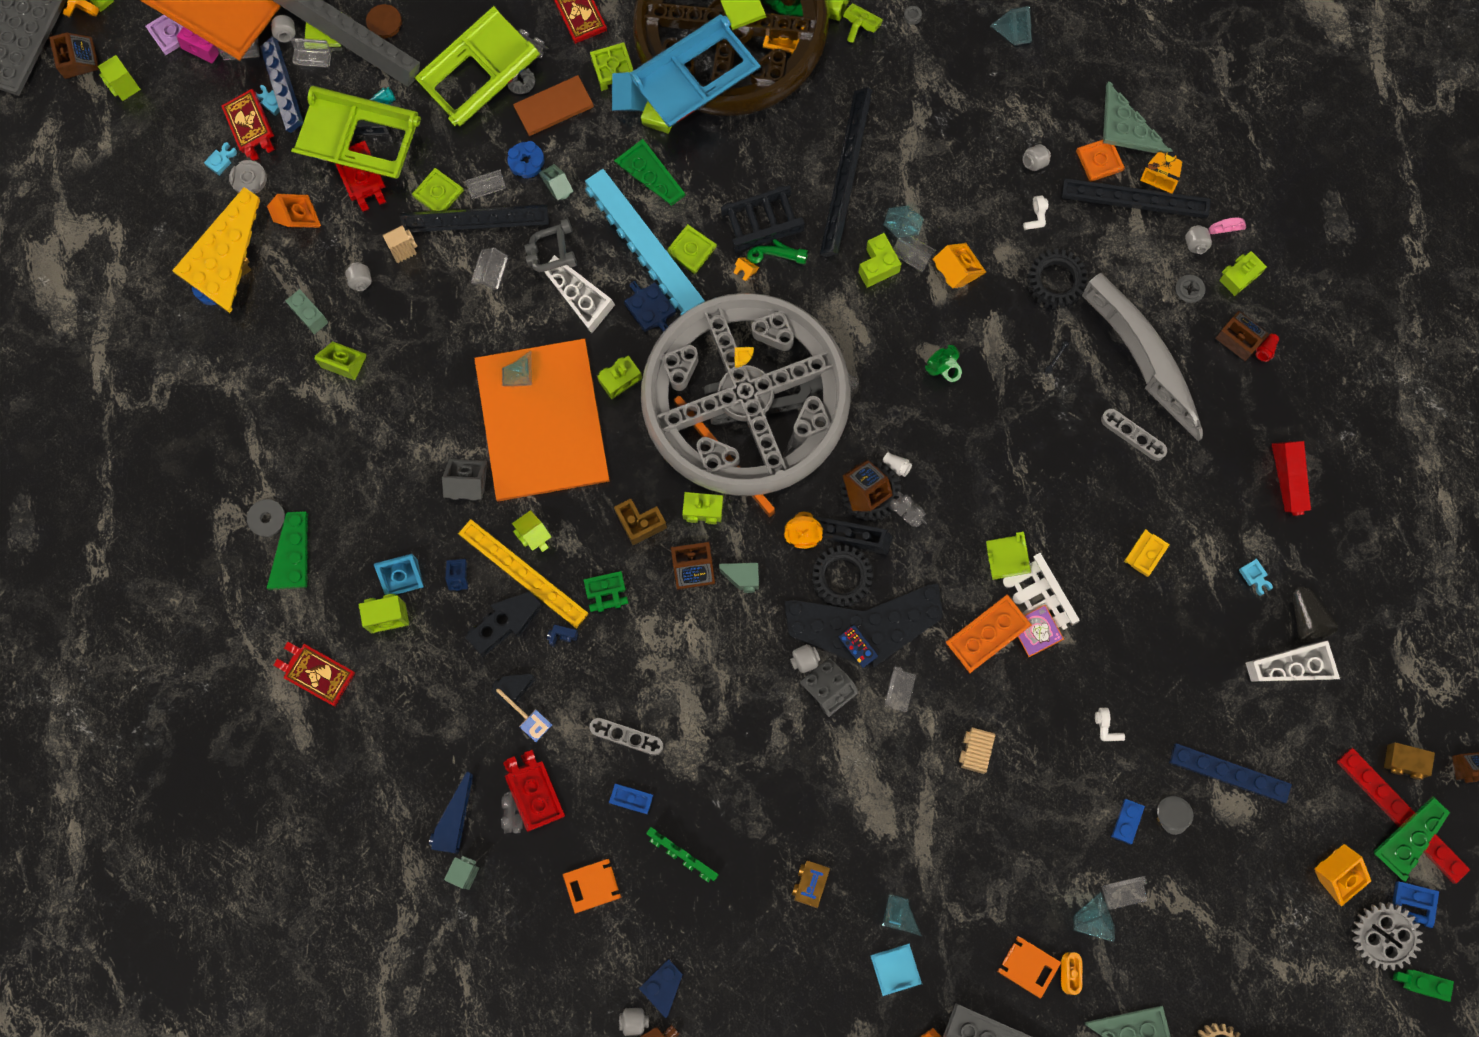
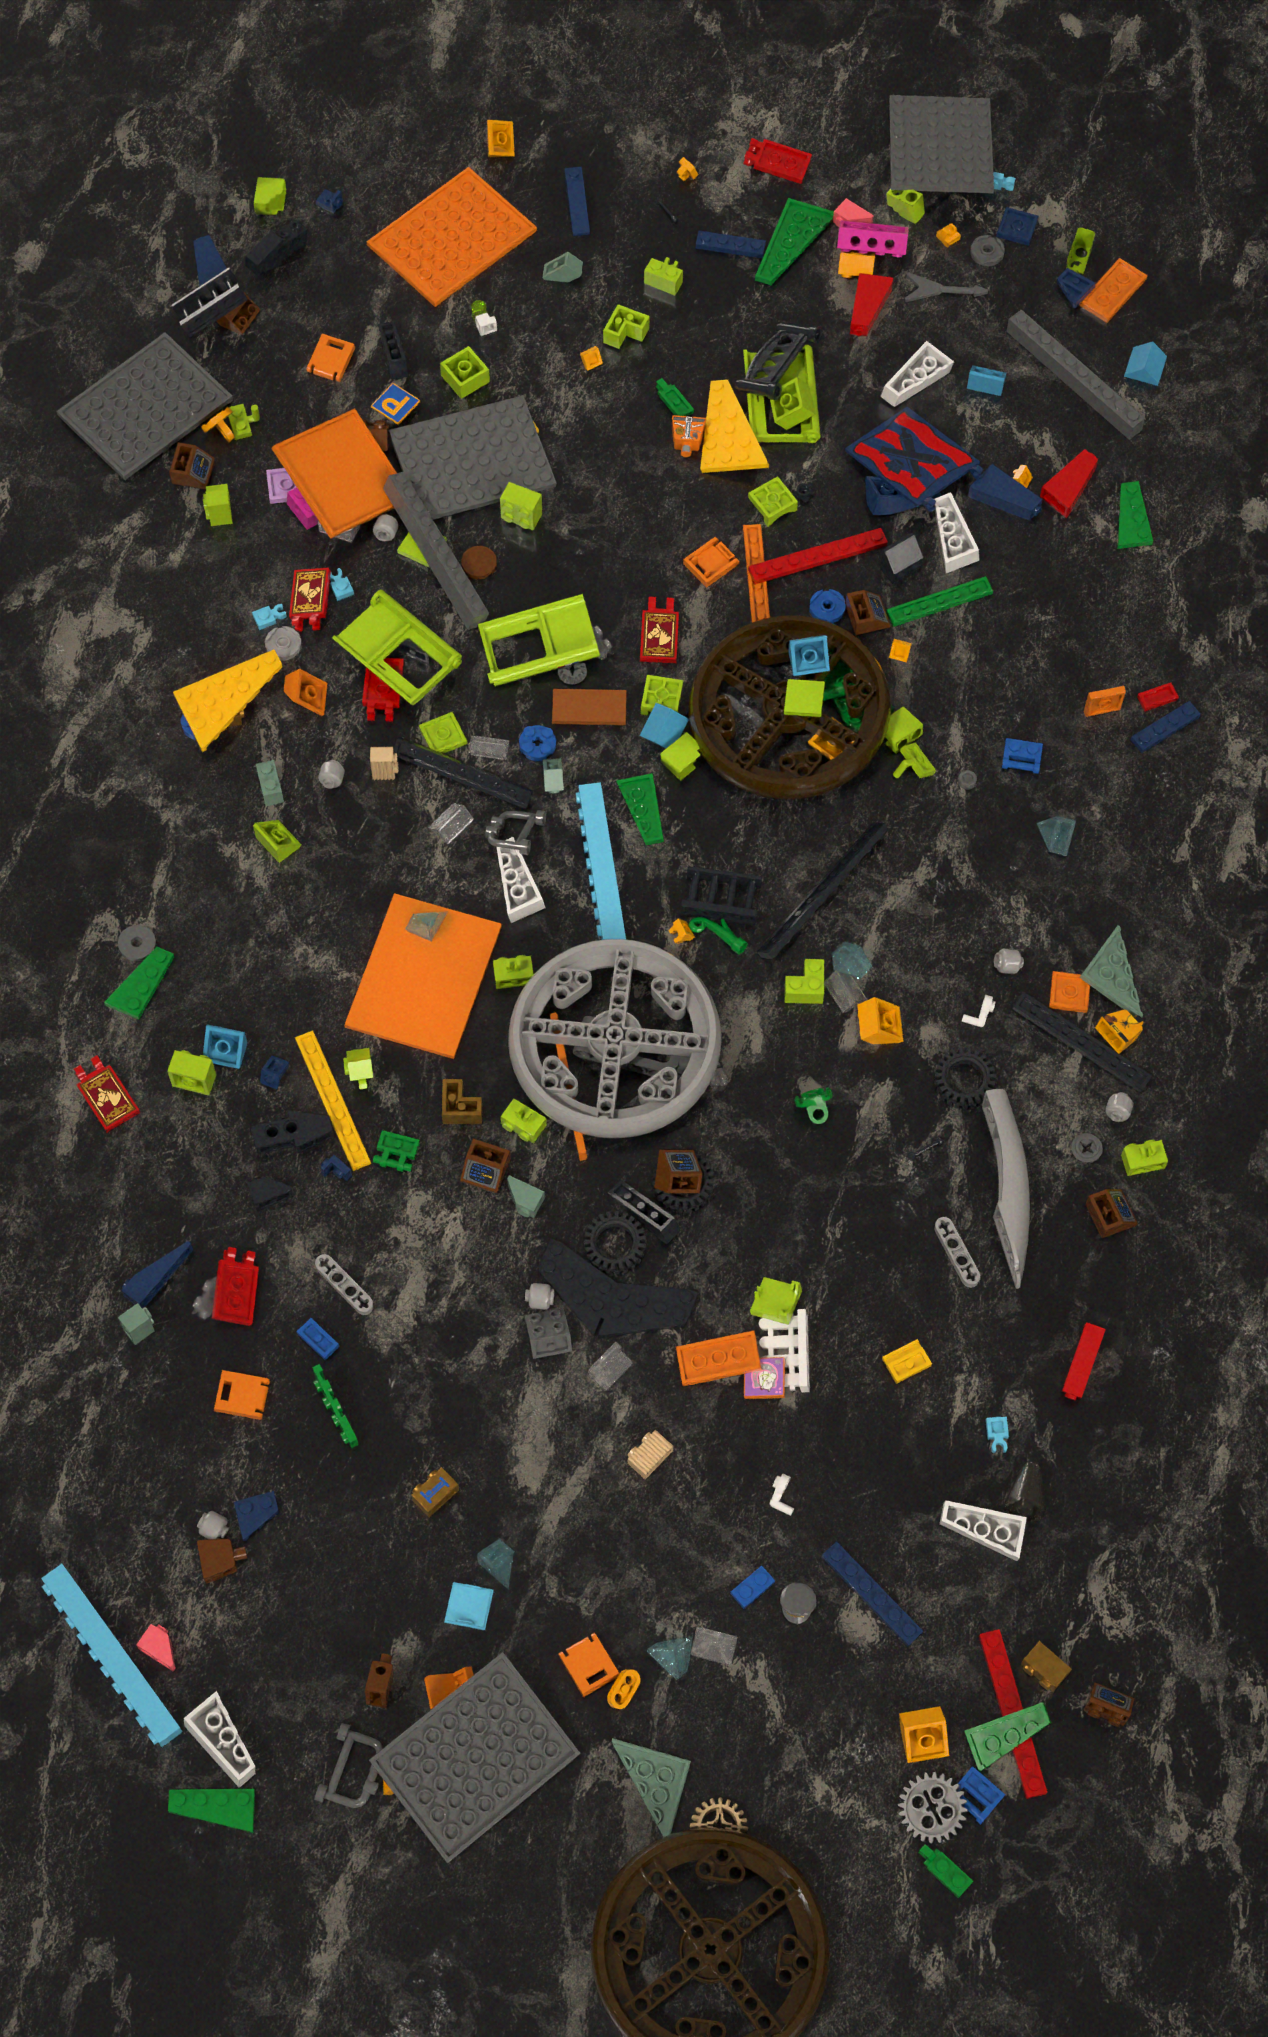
camera: 25 degrees right, 10 degrees down
dark blue plate [260,37,304,133] -> none
clear panel [291,38,332,67] -> none
teal cone [369,87,396,105] -> none
dark grey slope [442,459,487,500] -> none
piece [496,689,552,742] -> none
dark blue plate [624,281,676,332] -> none
dark azure piece [629,14,761,127] -> none
lime tile [666,224,717,274] -> none
yellow tile [735,347,754,368] -> none
light orange tile [784,512,823,549] -> none
tile [839,625,878,668] -> none
white cone [883,452,912,477] -> none
clear hinge [890,491,927,527] -> none
bright pink tile [1208,218,1246,234] -> none
red cone [1256,334,1279,362] -> none

